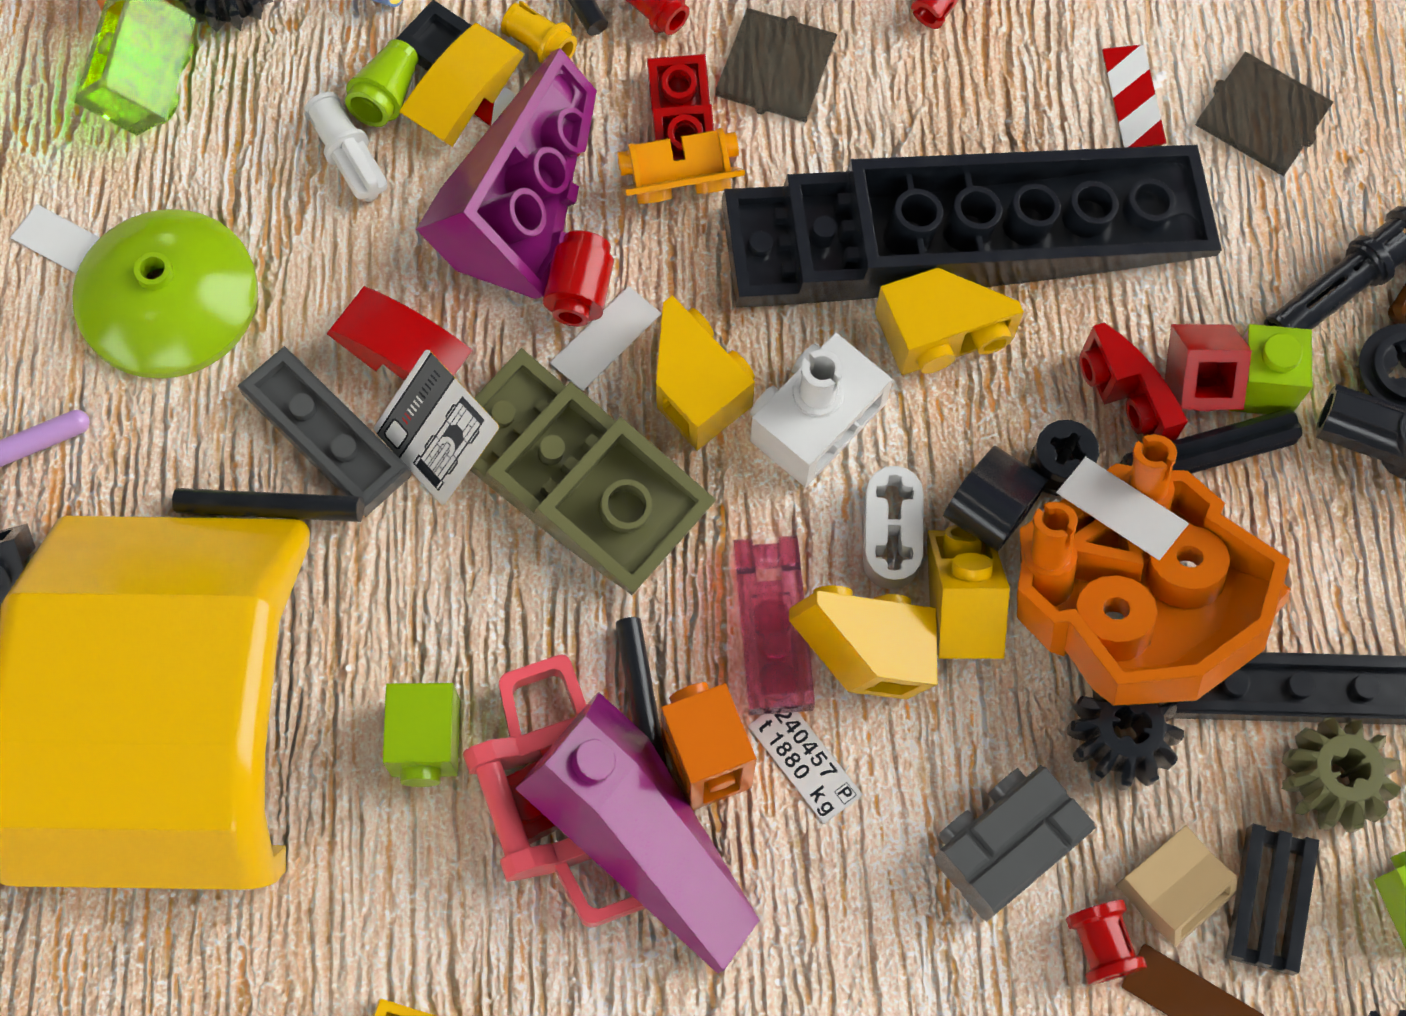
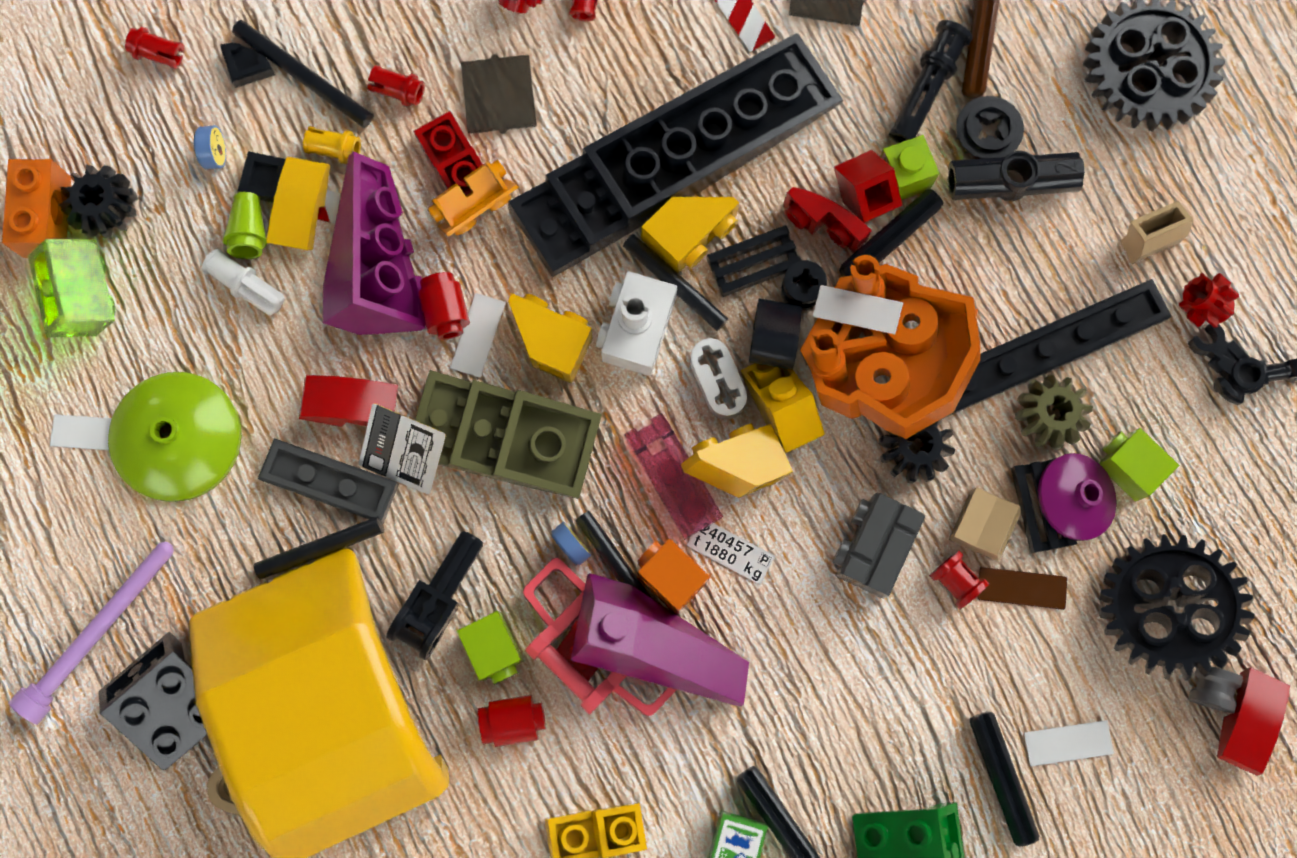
camera: 25 degrees left, 10 degrees up
none -> black connector [386,531,483,660]
none -> red brick [478,695,546,747]
none -> medium blue tile [551,521,592,565]
none -> black bar [623,234,729,331]
none -> black tile [707,225,802,297]
none -> magenta dish [1038,453,1117,541]

